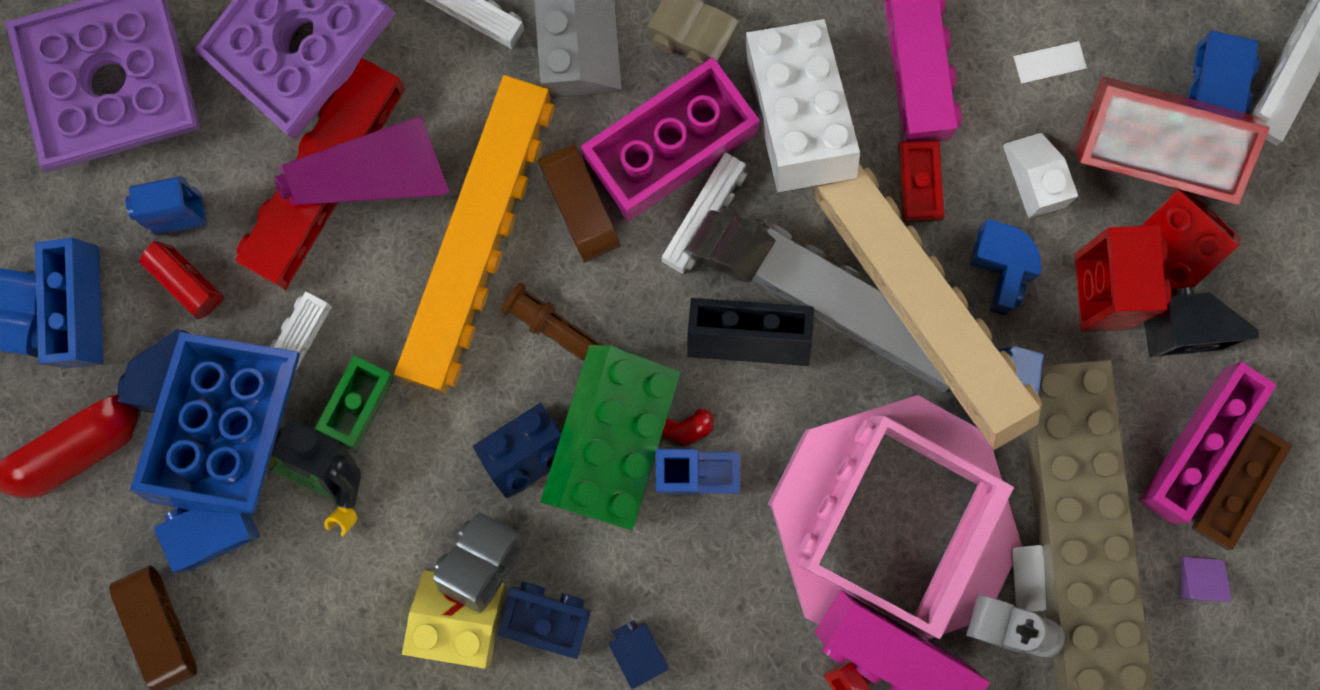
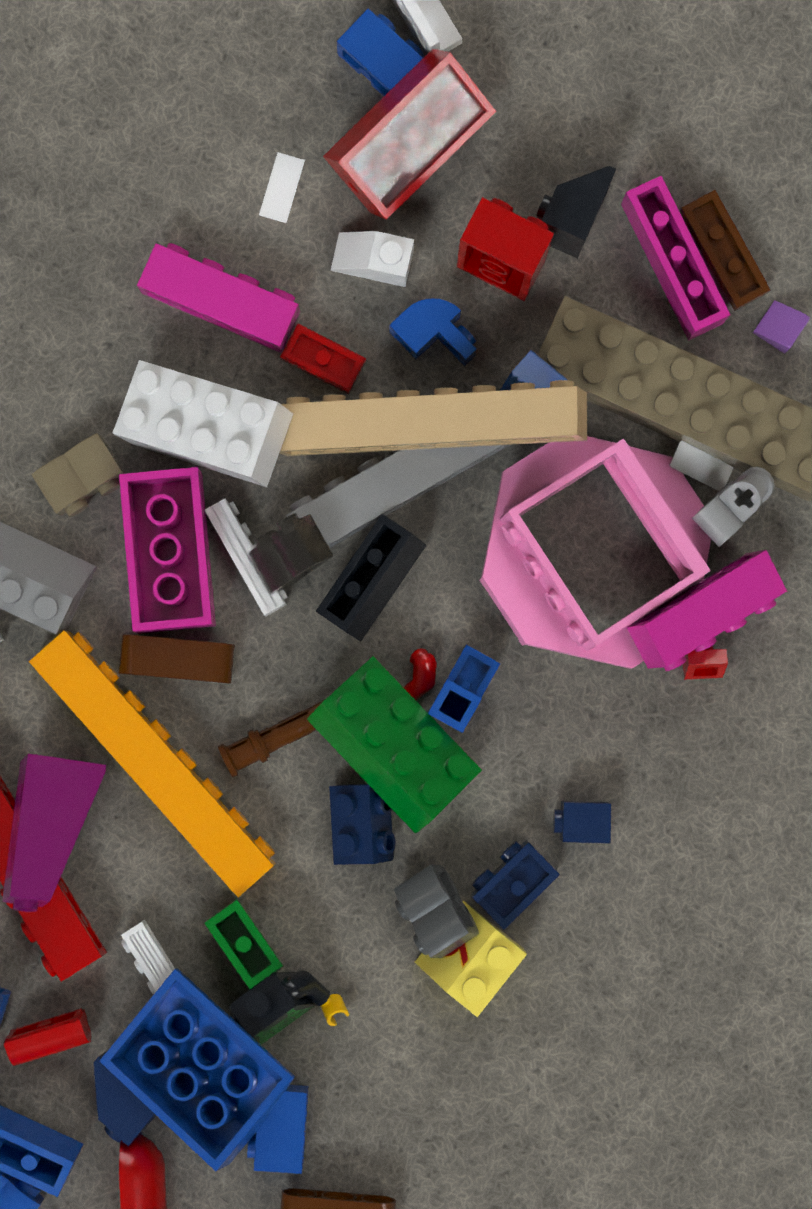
camera: 65 degrees left, 5 degrees up
red bracket [1141,188,1241,290] -> none

